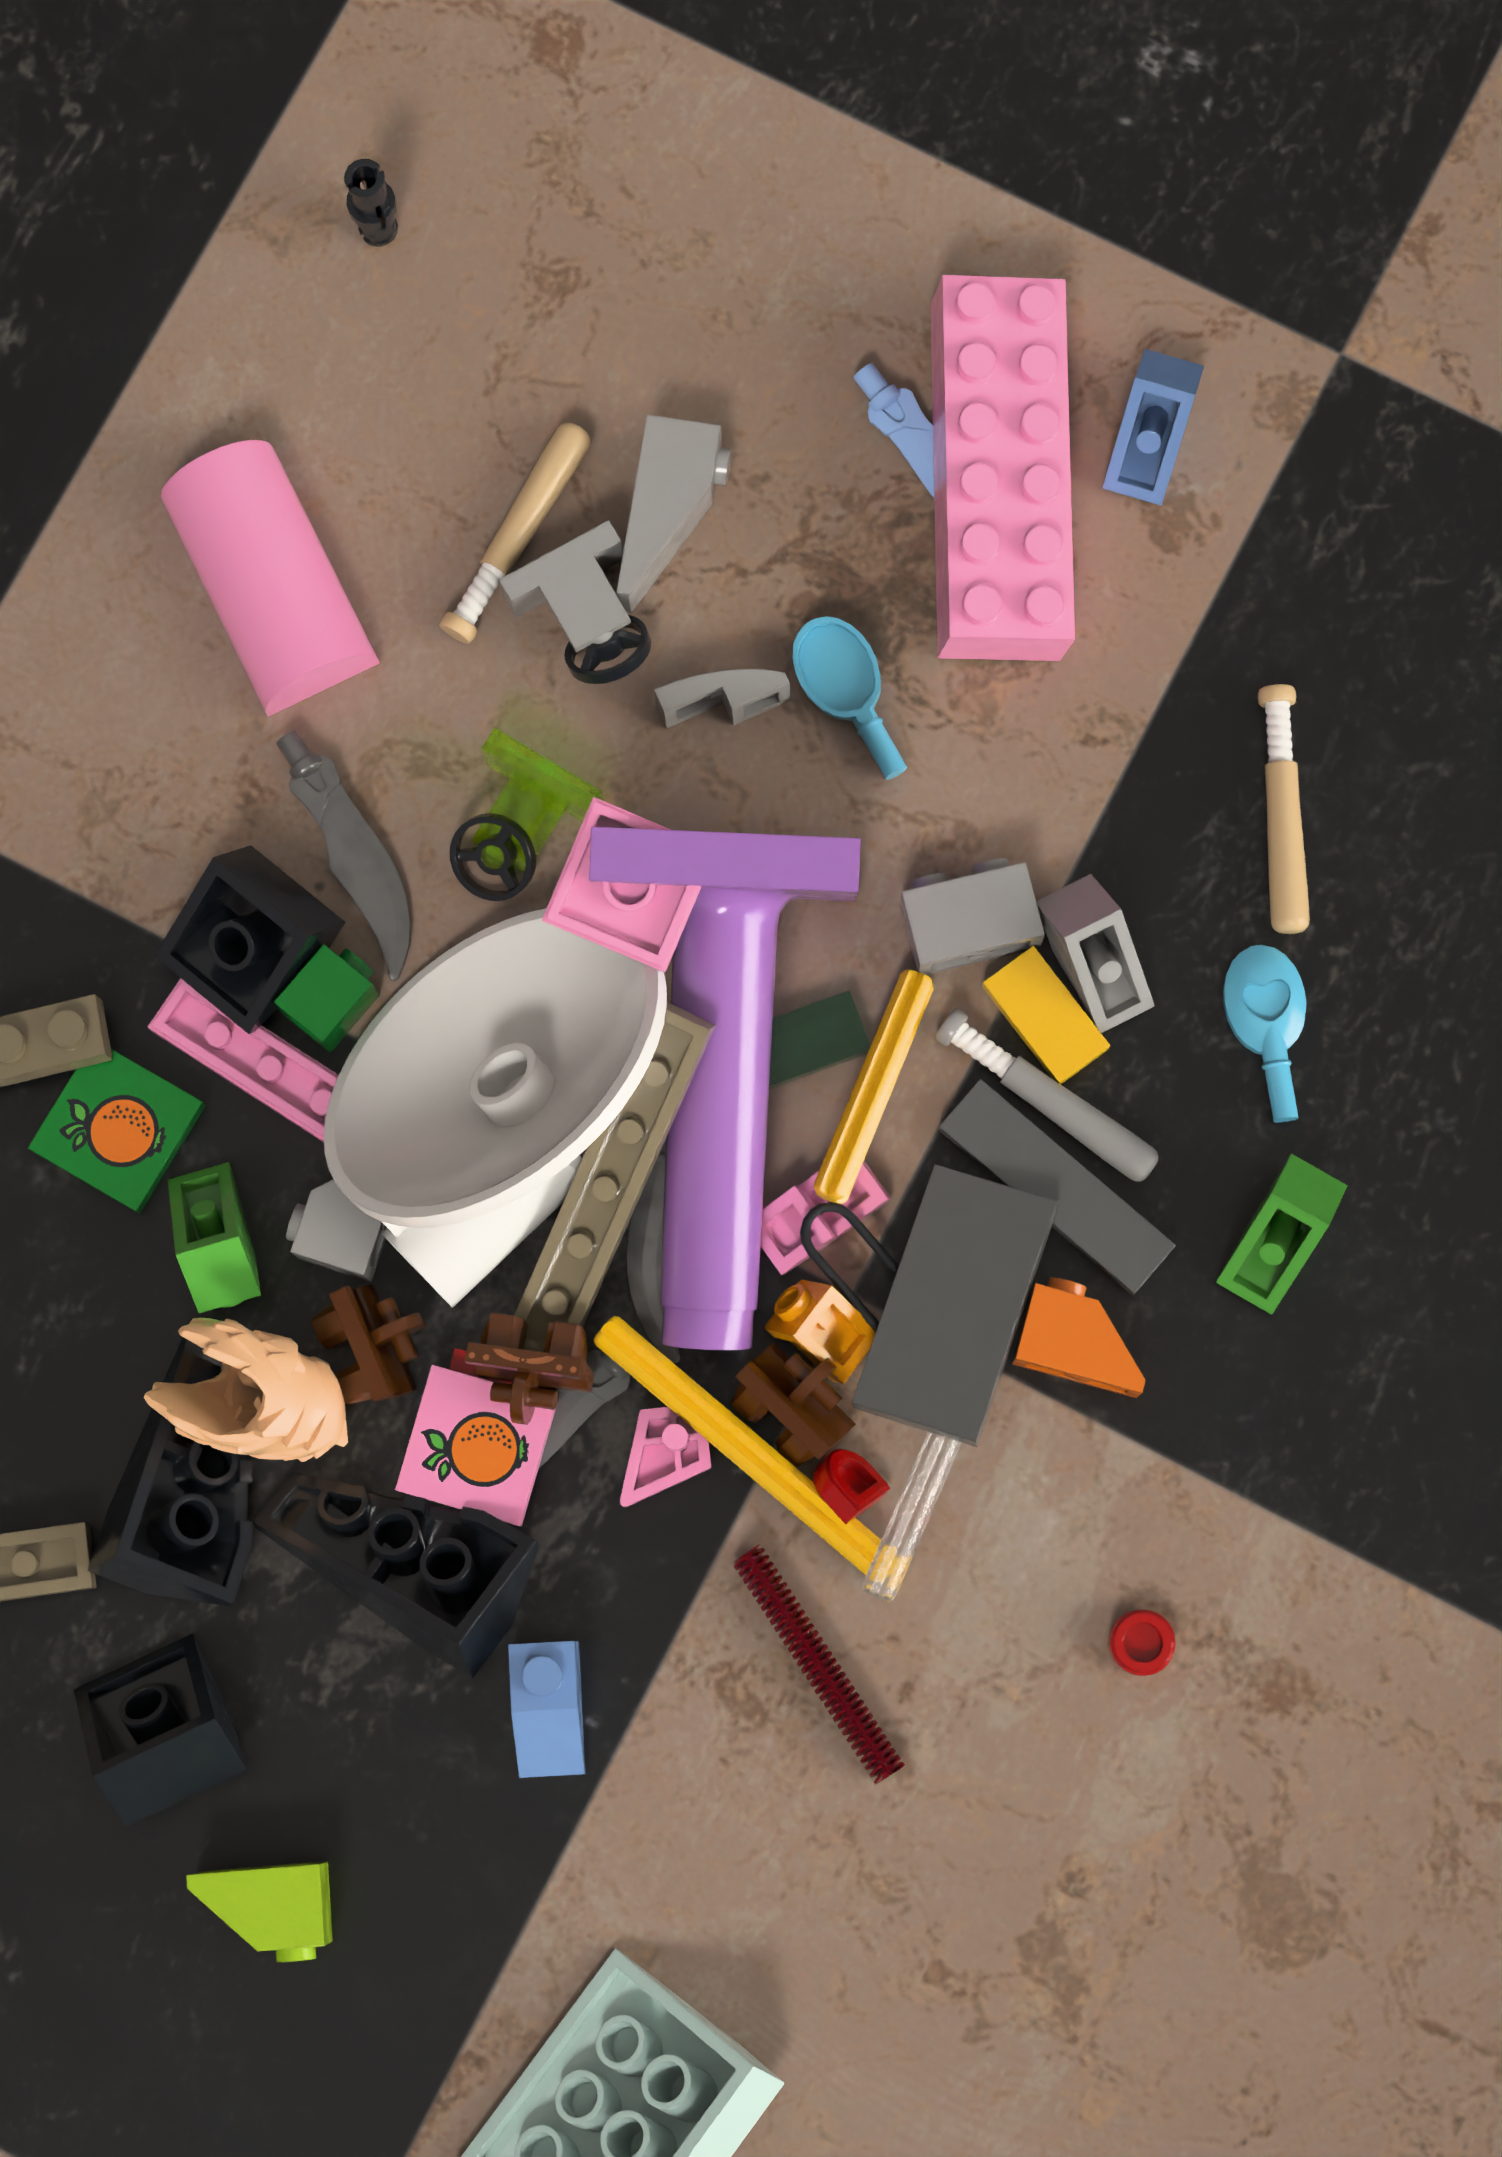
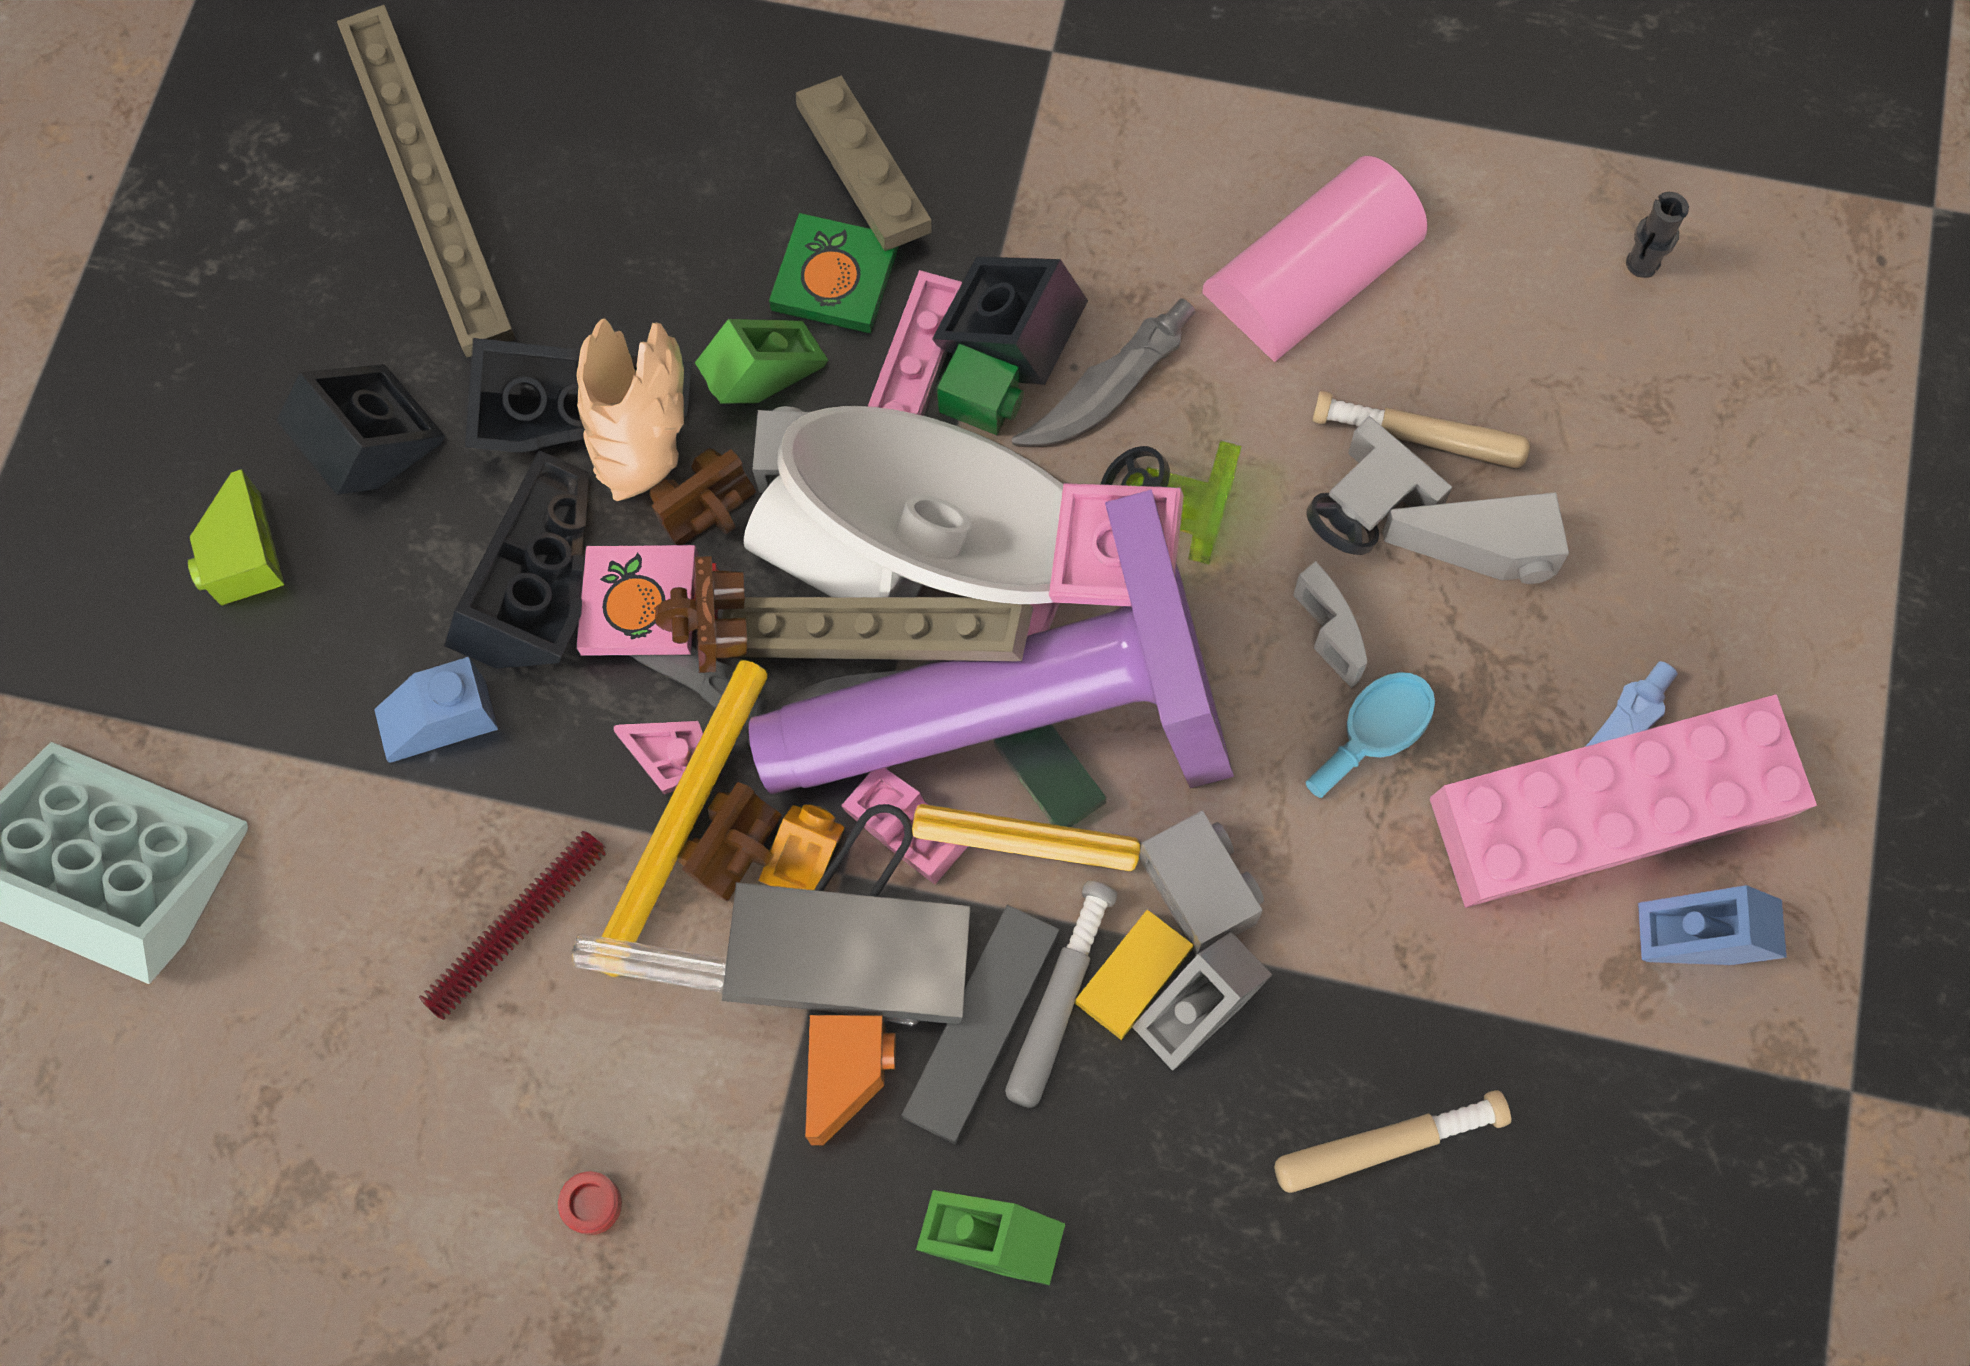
camera: 75 degrees right, 10 degrees down
red tile [813,1449,891,1525] -> none
medium azure piece [1223,945,1306,1123] -> none

